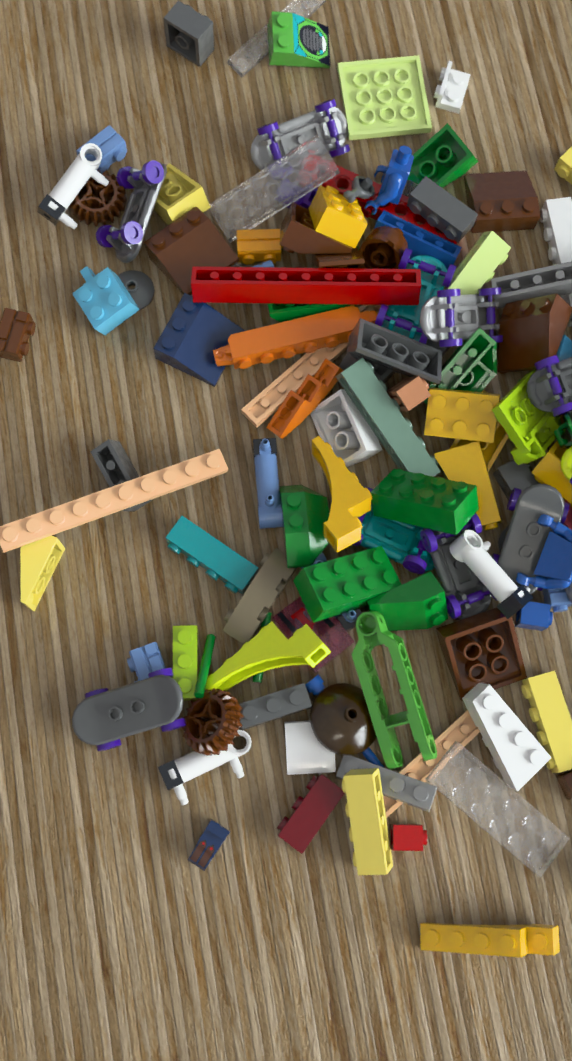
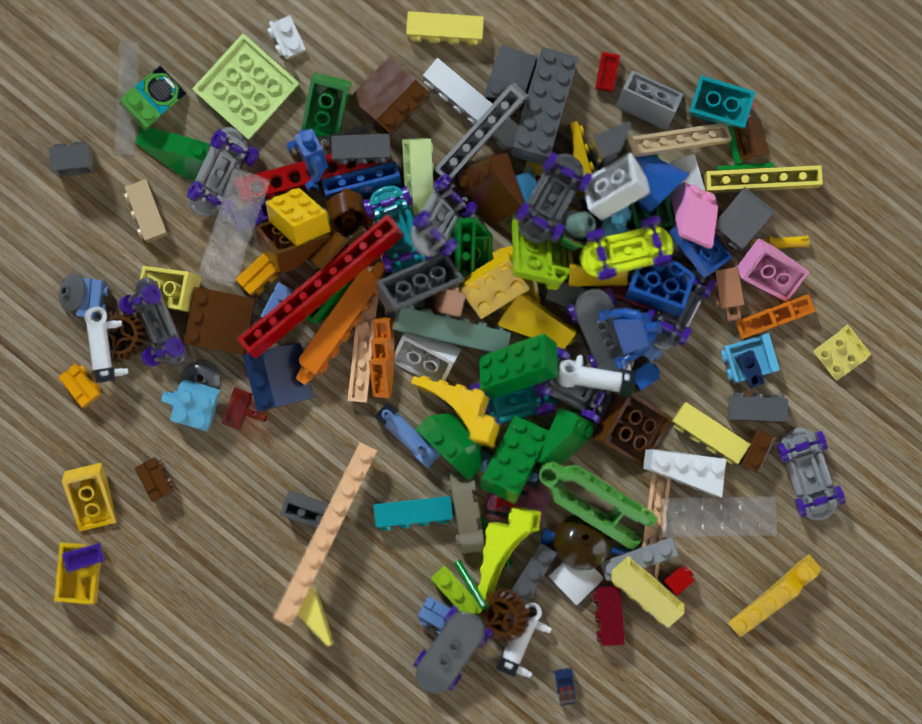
camera: 35 degrees left, 10 degrees up
dark grey piece [343,176,375,203] -> none
none -> light orange brick [58,363,102,408]
none -> dark grey dish [59,273,85,312]
none -> tan brick [124,179,169,243]
none -> green wedge [134,127,211,181]
none -> clear red plate [221,387,267,430]

